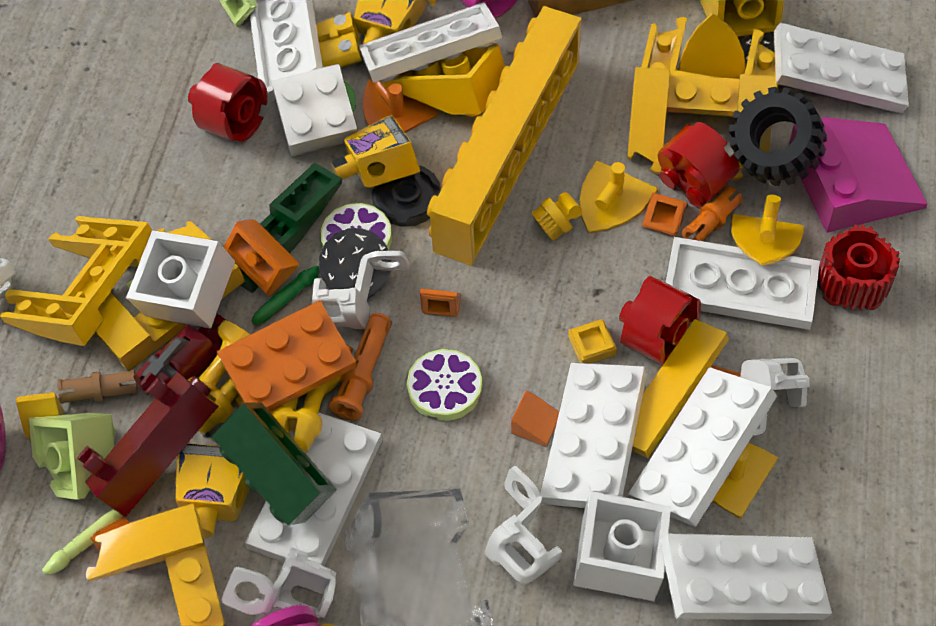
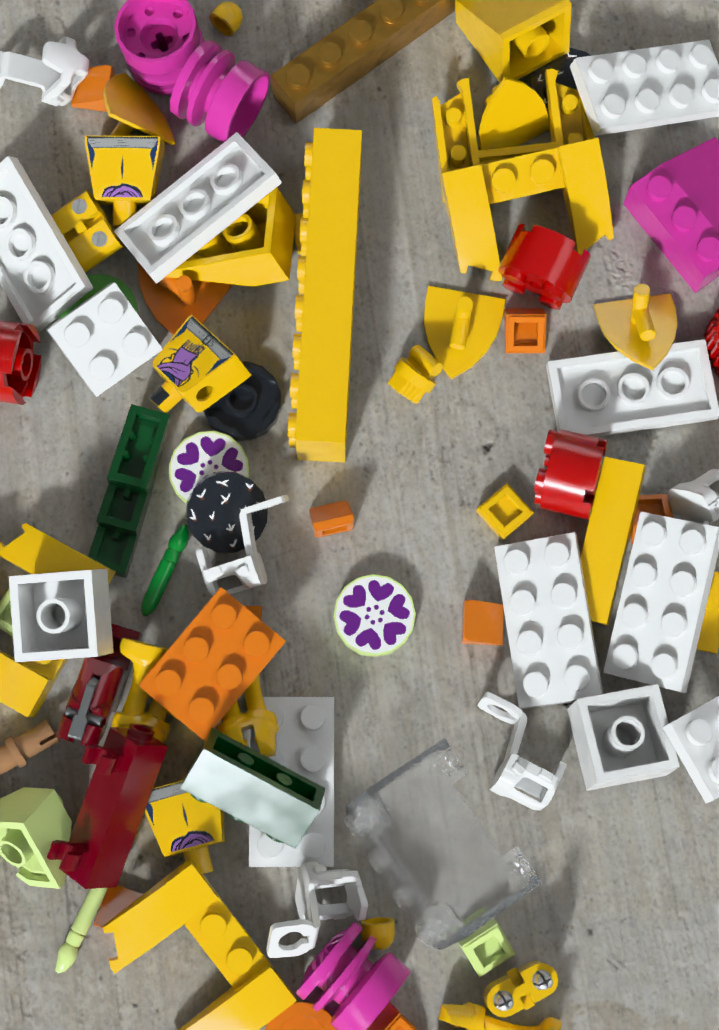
camera: 25 degrees left, 20 degrees up
orange slope [224,219,299,296] -> none
orange pin [329,312,392,421] -> none
orange pin [682,186,743,241] -> none
black tyre [729,87,827,186] -> none

